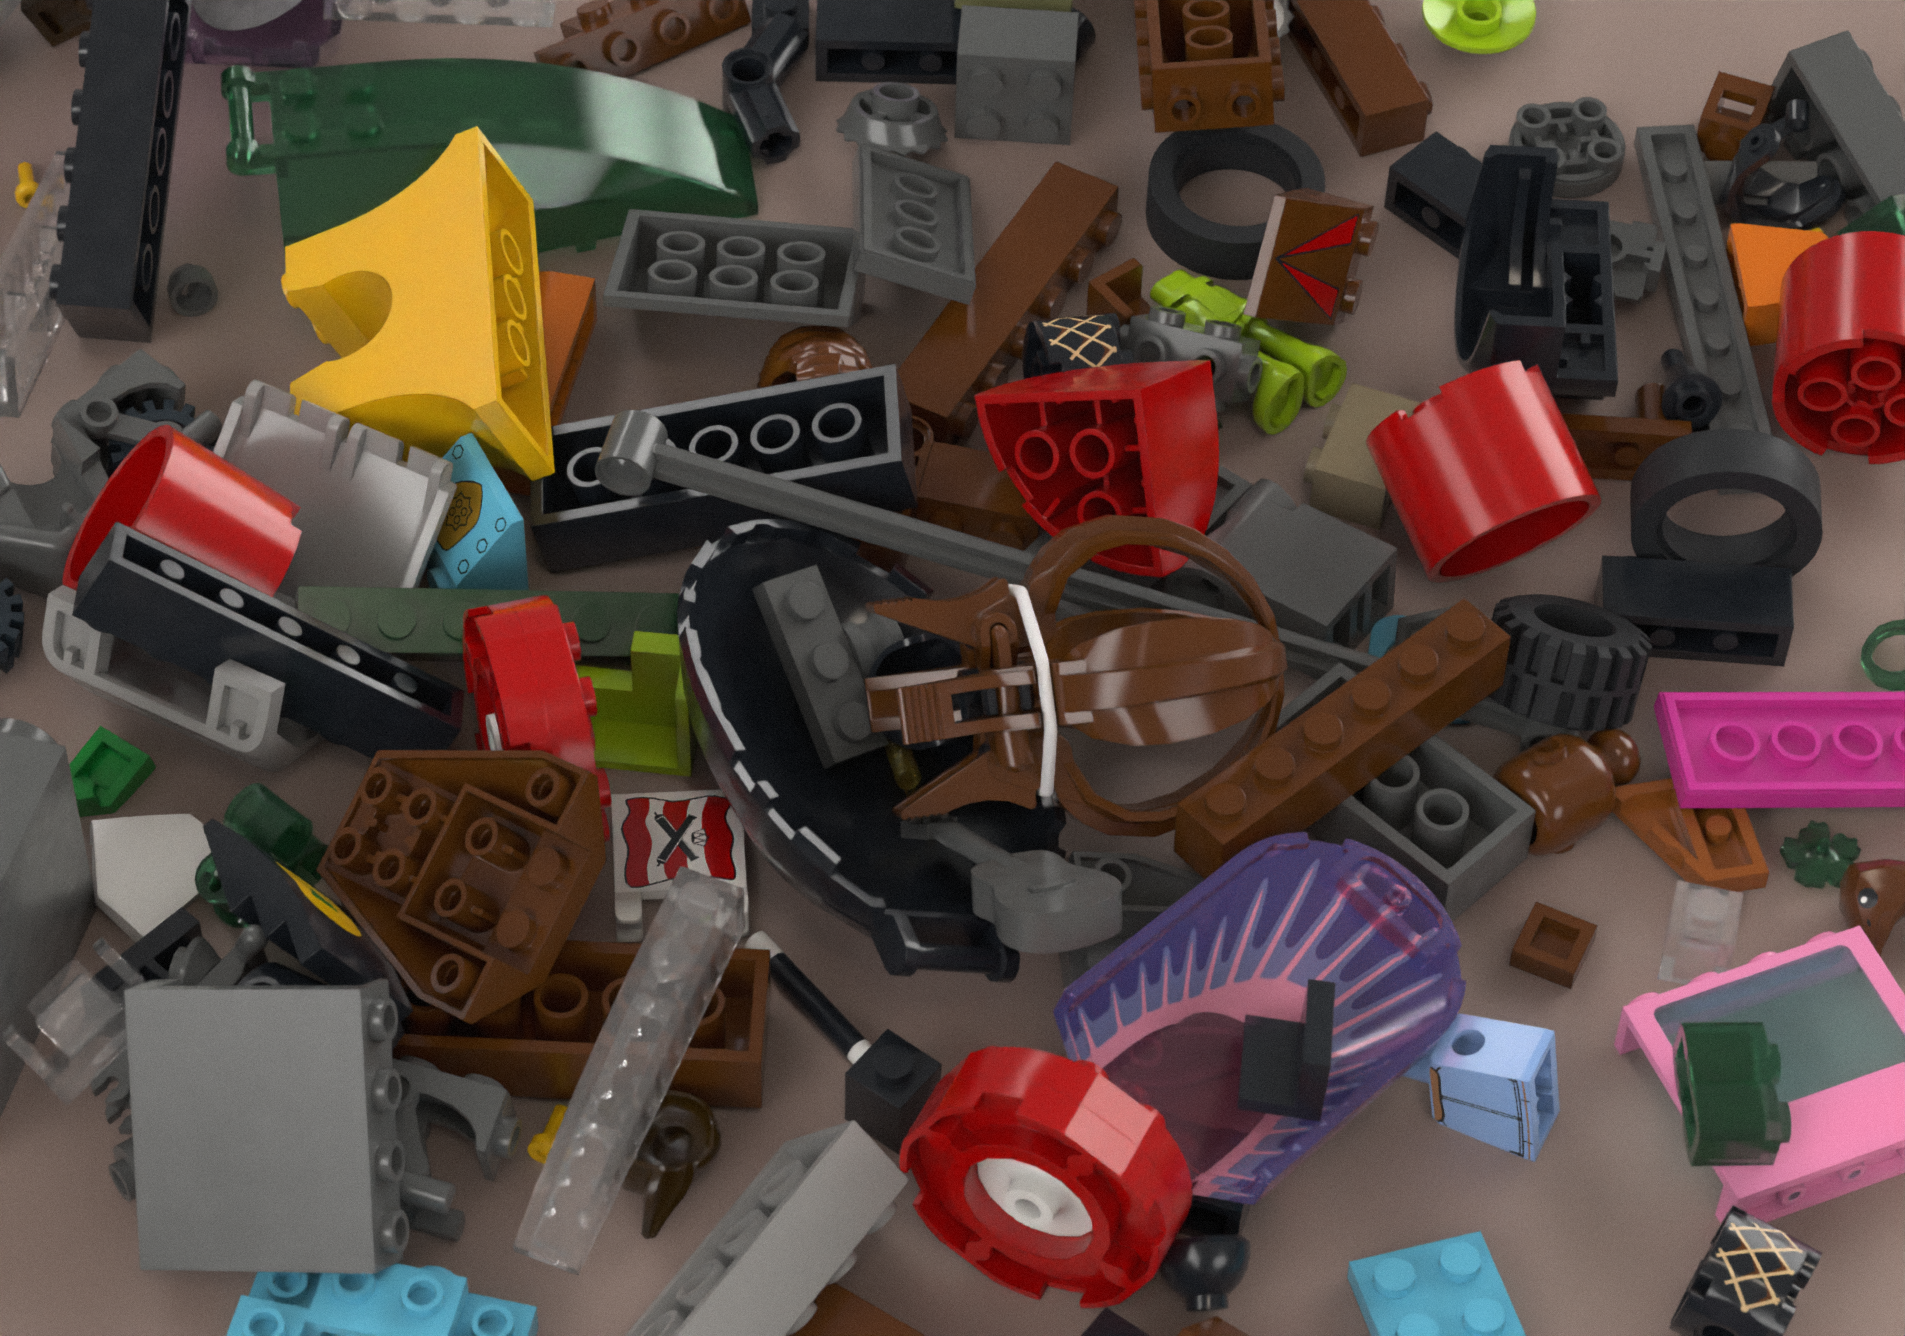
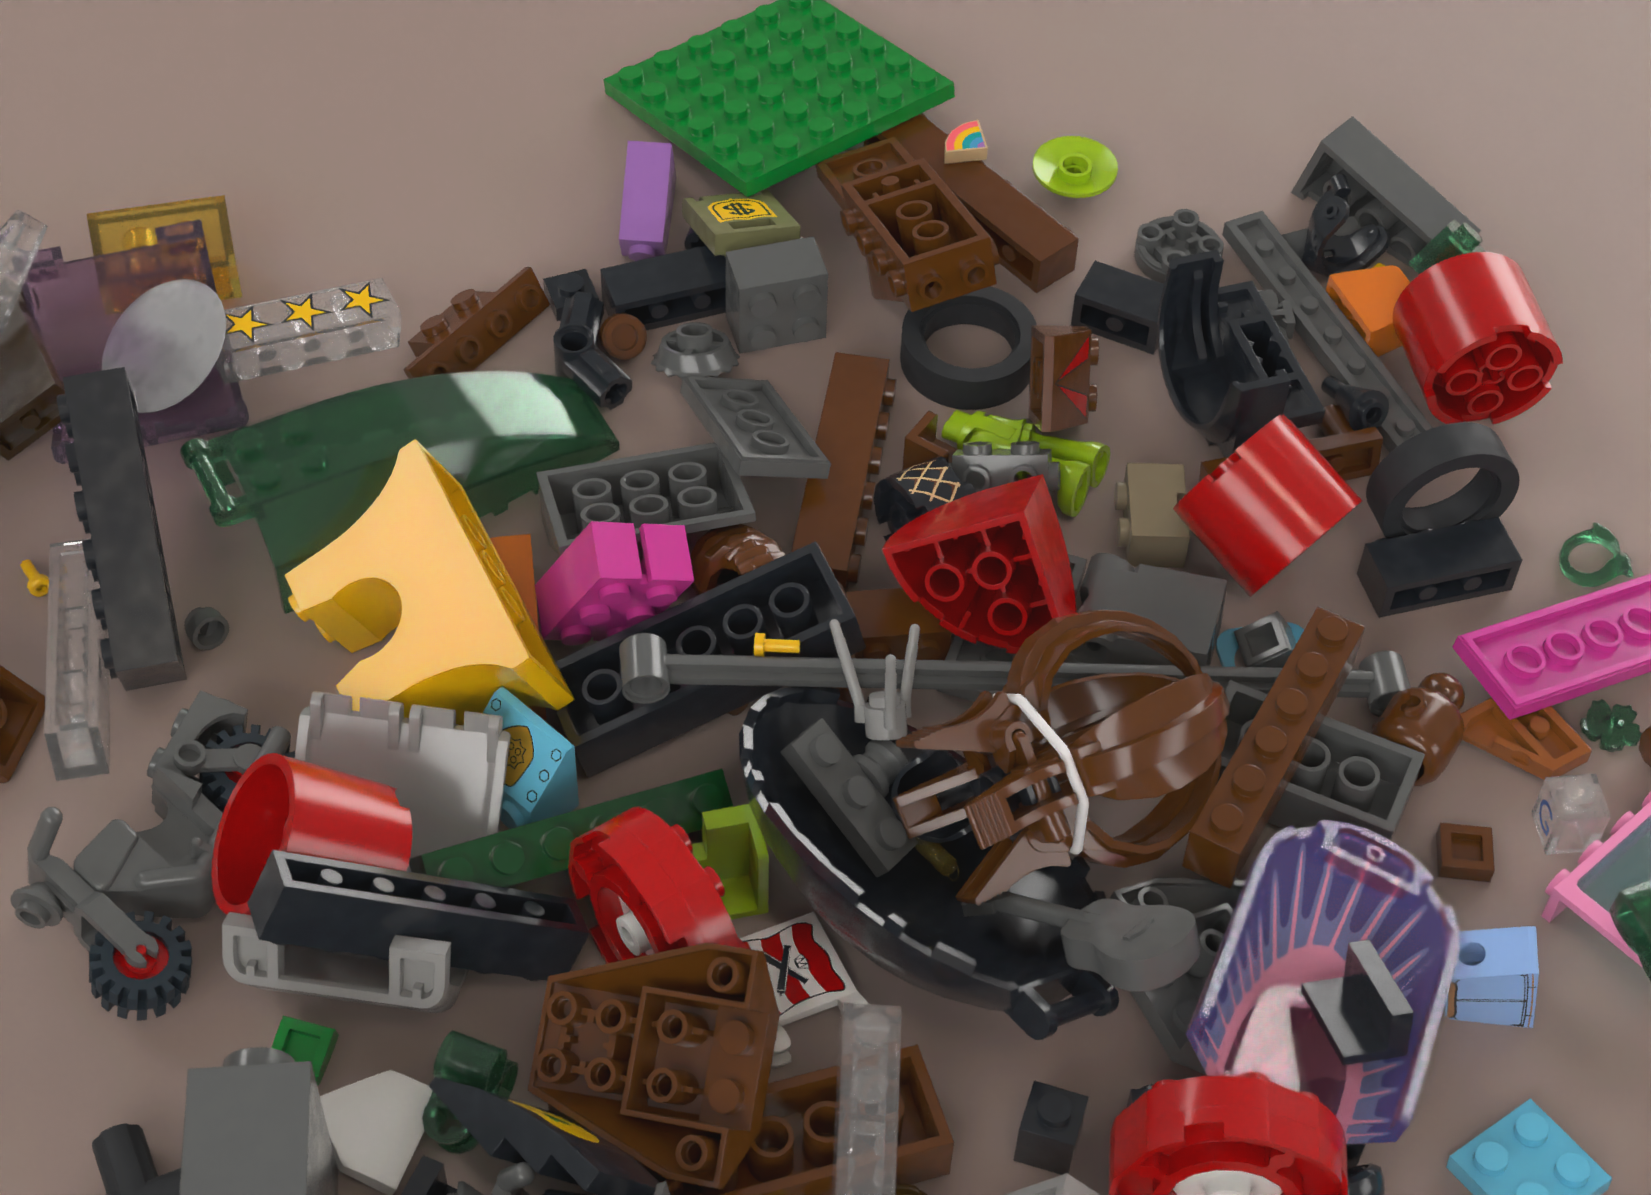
camera: 20 degrees left, 0 degrees up
black bar [745,931,872,1064] -> none
black tyre [1488,594,1652,731] -> none
reddish brown brick [1697,71,1775,161] -> none
none -> dark pink piece [535,521,694,646]
none -> reddish brown tile [599,313,647,360]
none -> yellow piece [754,633,800,657]
none -> light grey plant [829,619,920,741]

